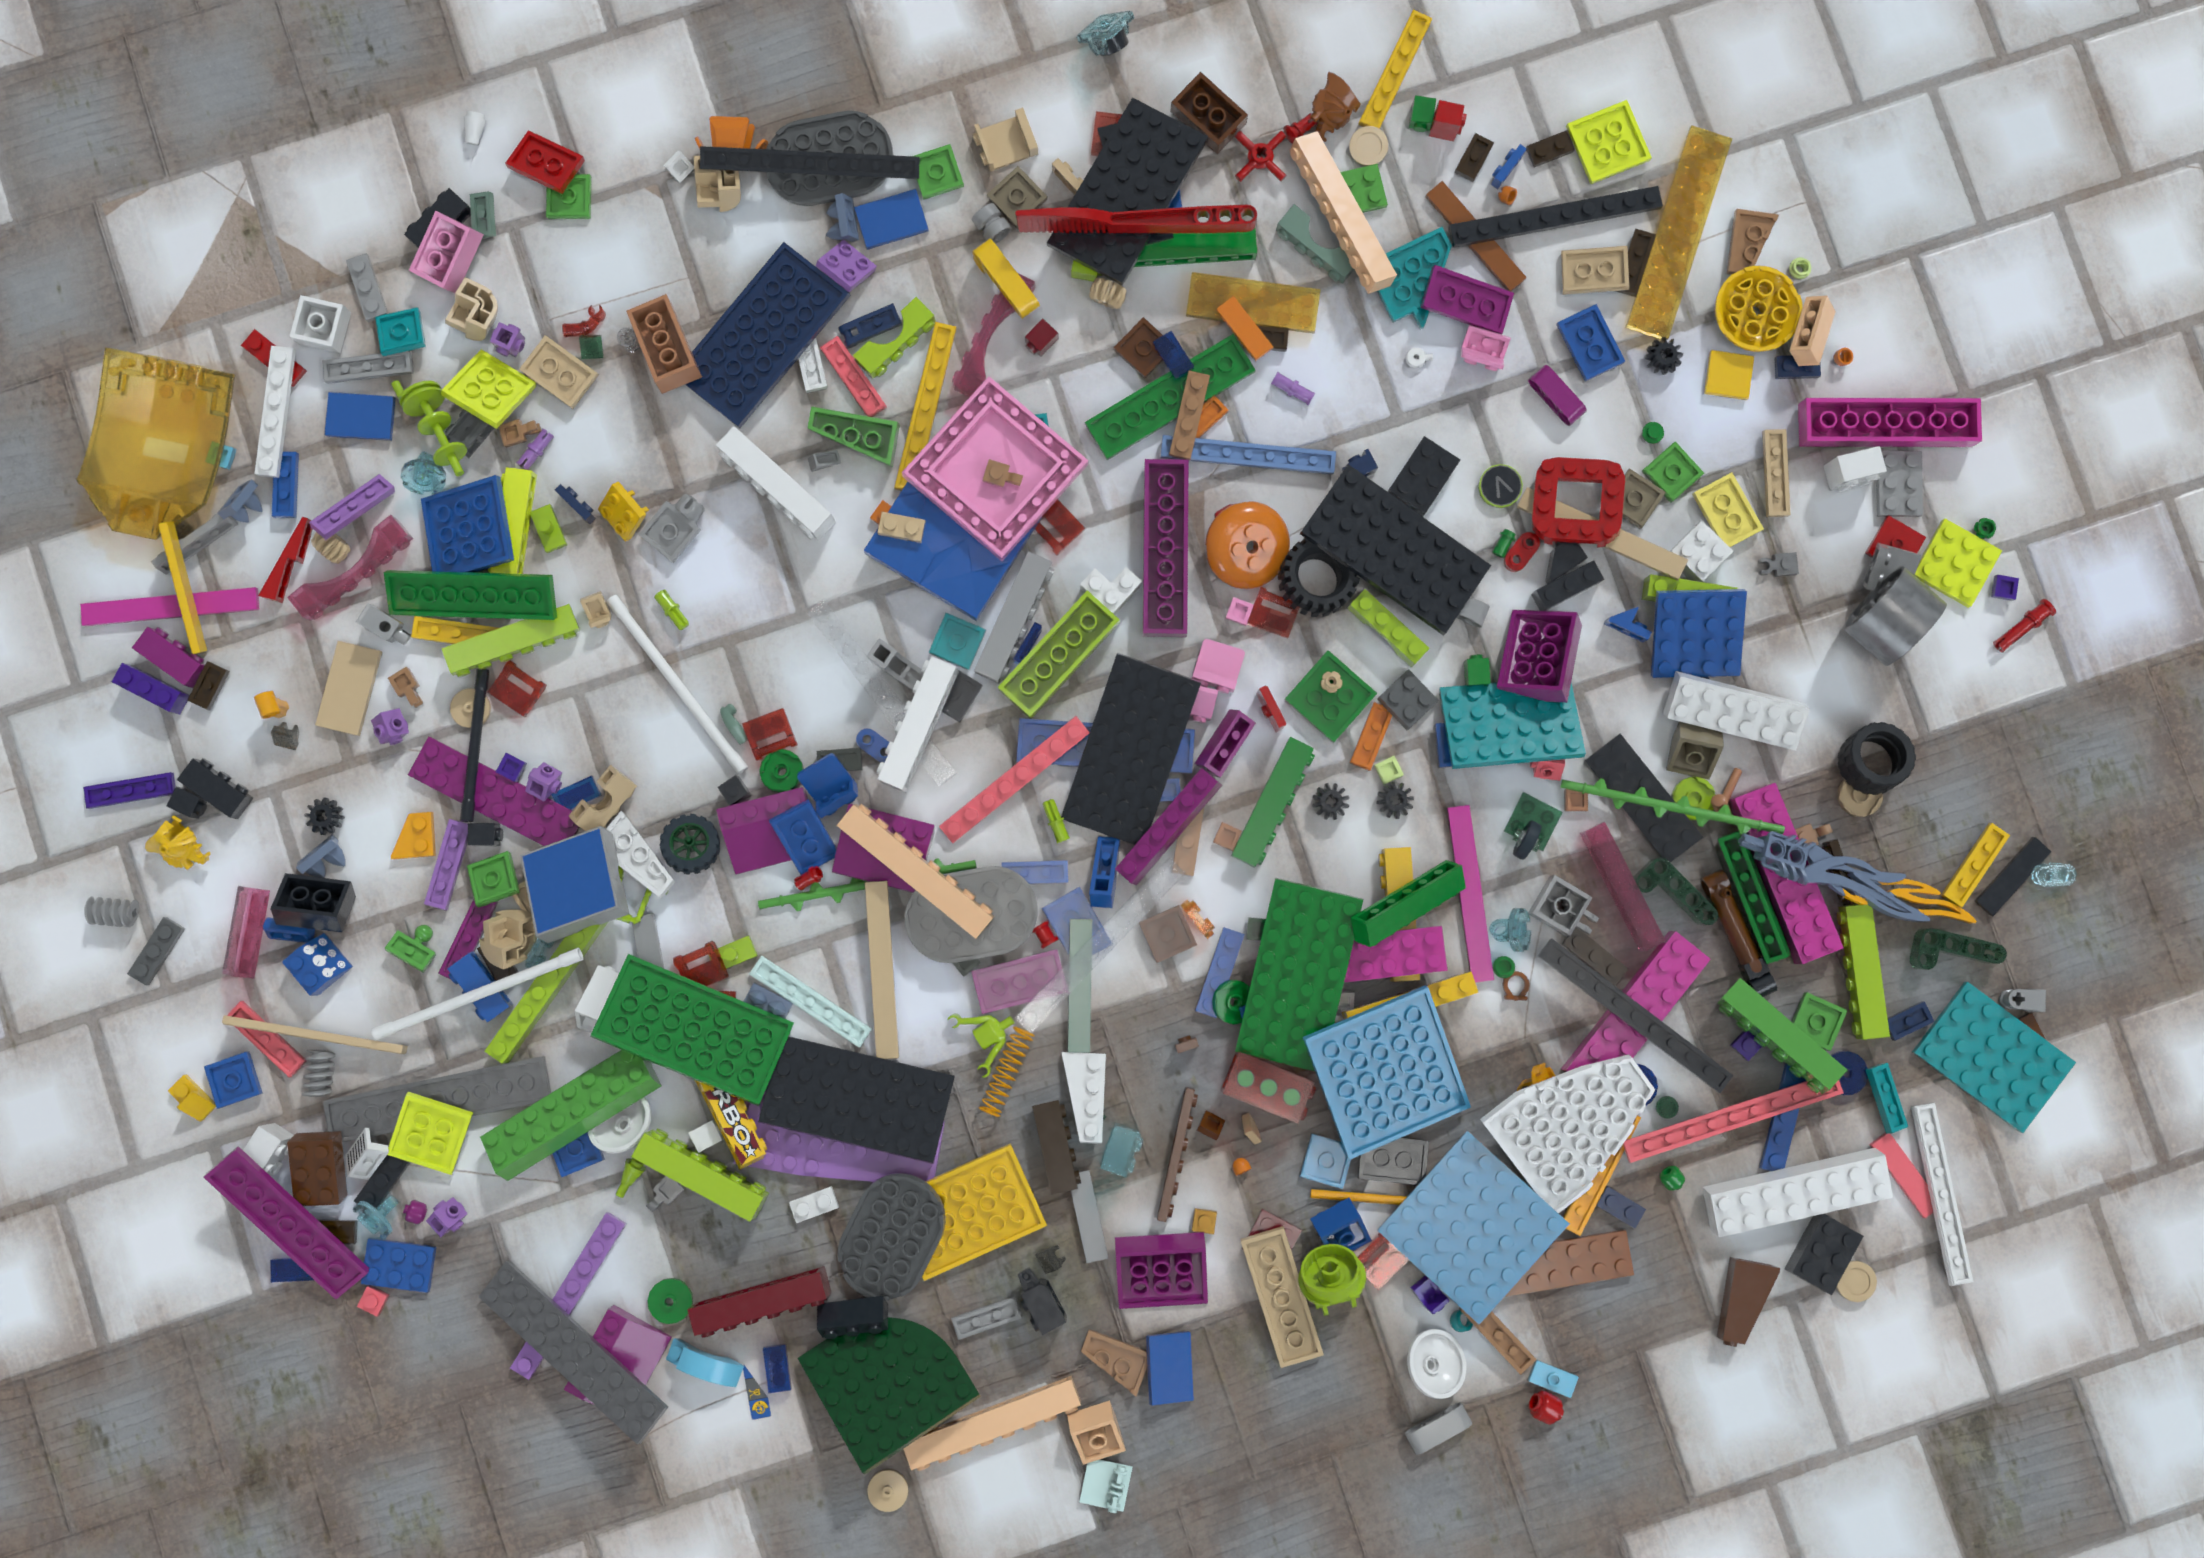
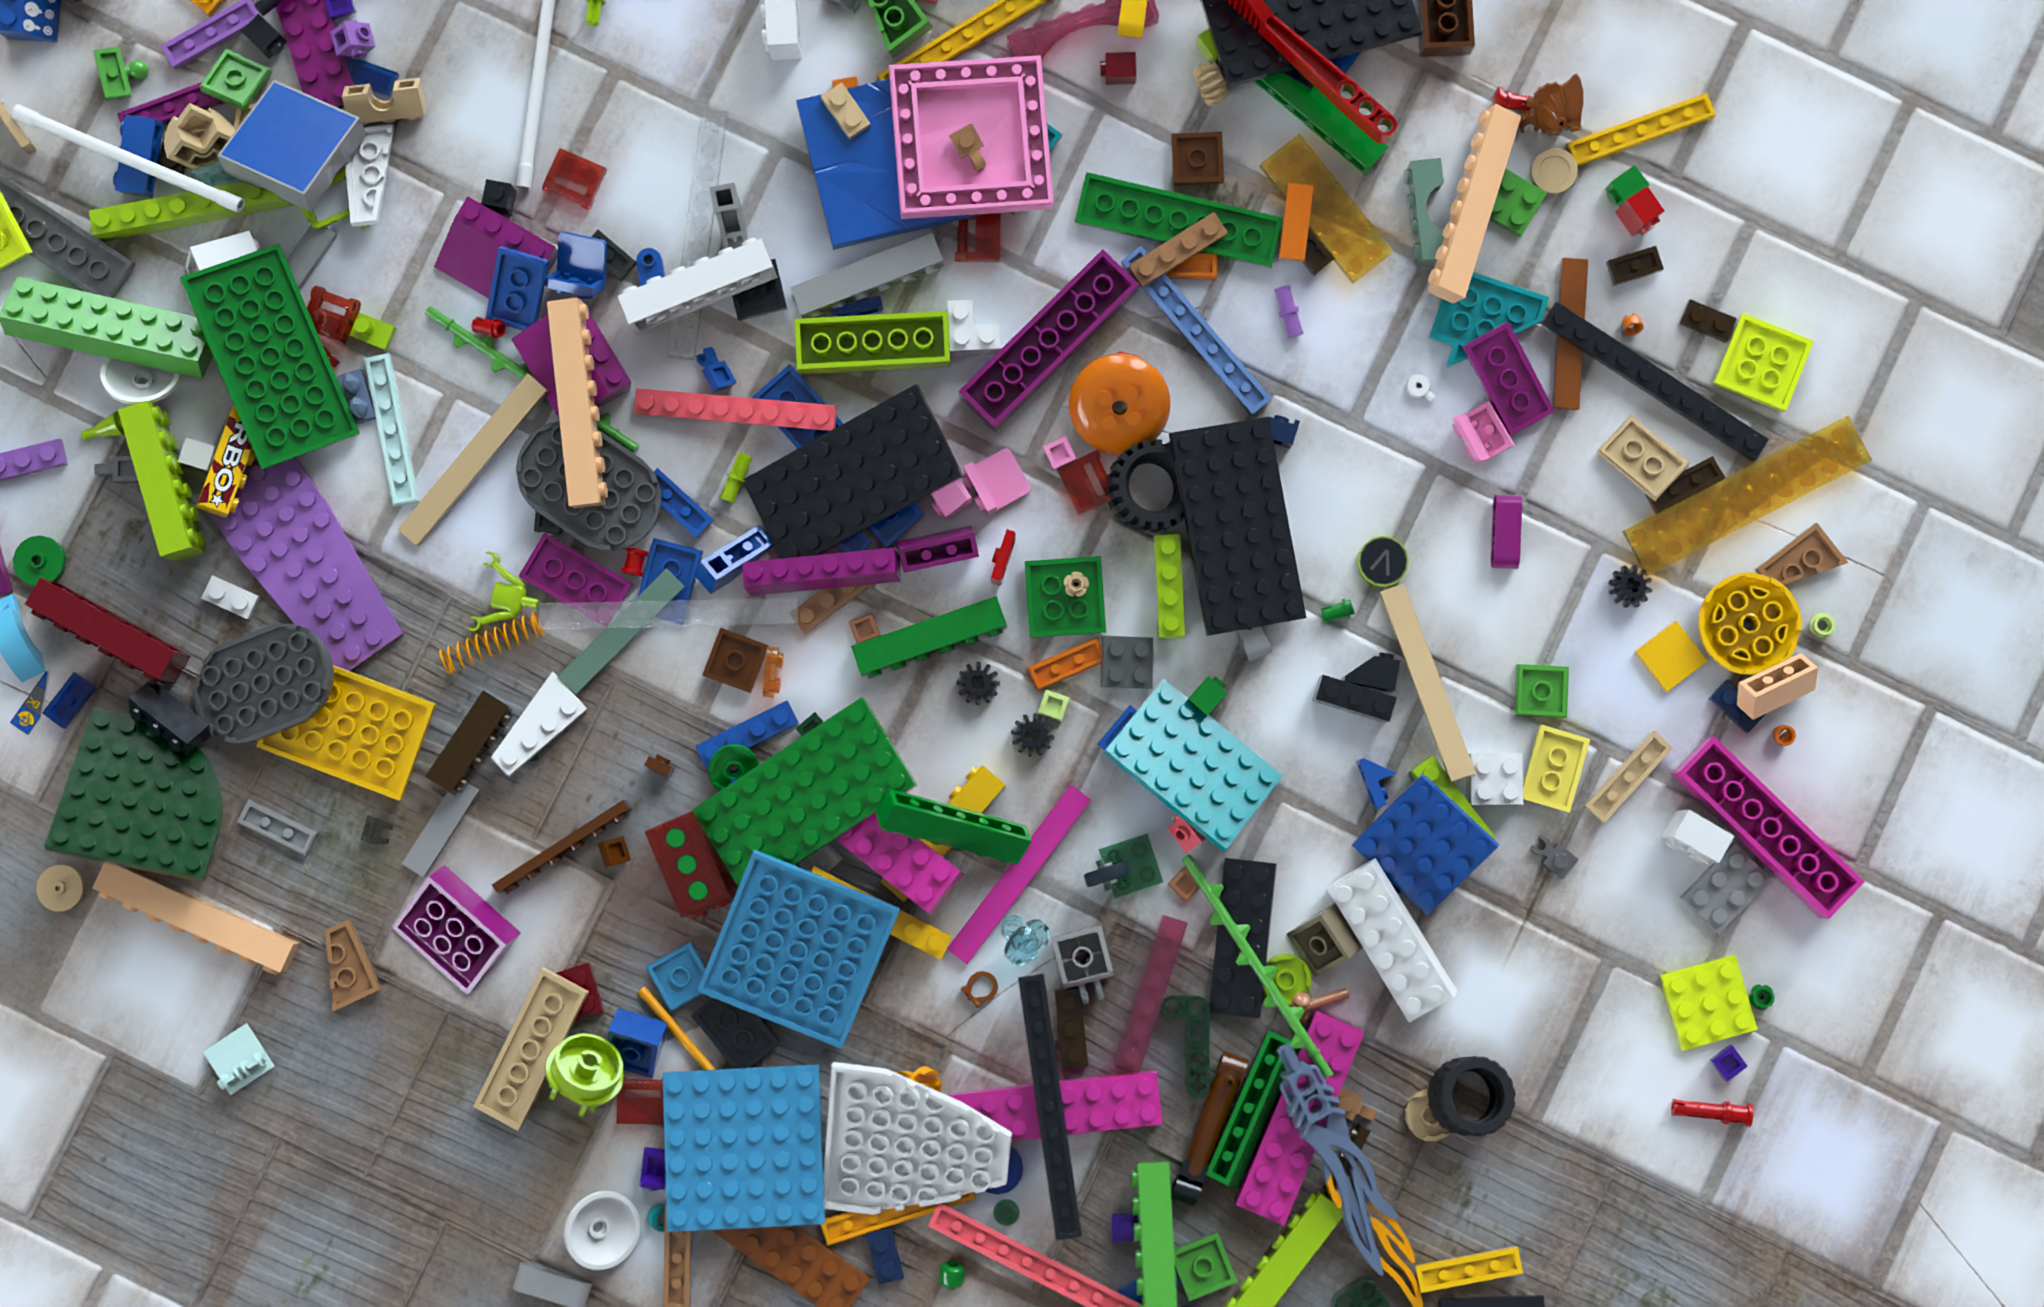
camera: 45 degrees right, 0 degrees up
blue plate [552,1132,605,1177] -> none
black wheel [659,814,720,875] -> none
sand green arm [720,704,748,745] -> none
black plate [758,1036,955,1164] -> none
green plate [759,749,804,793] -> none
teal plate [928,613,986,670] -> none
black hinge [1018,1267,1067,1335] -> none
light nougat slope [1067,1400,1126,1465] -> none
clear light blue piece [1100,1122,1143,1177] -> none
blue tile [1146,1331,1194,1406] -> none
clear blue tile [1153,331,1194,380] -> none
pearl gold plate [1192,1208,1217,1234] -> none
orange hinge [1232,1158,1252,1176] -> none
red bar [1235,131,1287,182] -> none
tan tile [1242,1113,1262,1144] -> none
black brick [1387,436,1461,516] -> none
blue plate [1491,144,1527,190] -> none
green plate [1493,956,1515,978] -> none
magenta slope [1497,610,1582,703] -> none
red plate [1504,532,1540,572] -> none
red plate [1532,457,1625,548] -> none
blue plate [1556,304,1625,382] -> none
dark tan plate [1622,468,1666,529] -> none
green plate [1642,422,1664,444] -> none
flat silver wheel [1843,566,1947,666] -> none
light grey bracket [1863,543,1921,591] -> none
red plate [1865,515,1926,557] -> none
none -> blue plate [696,347,737,393]

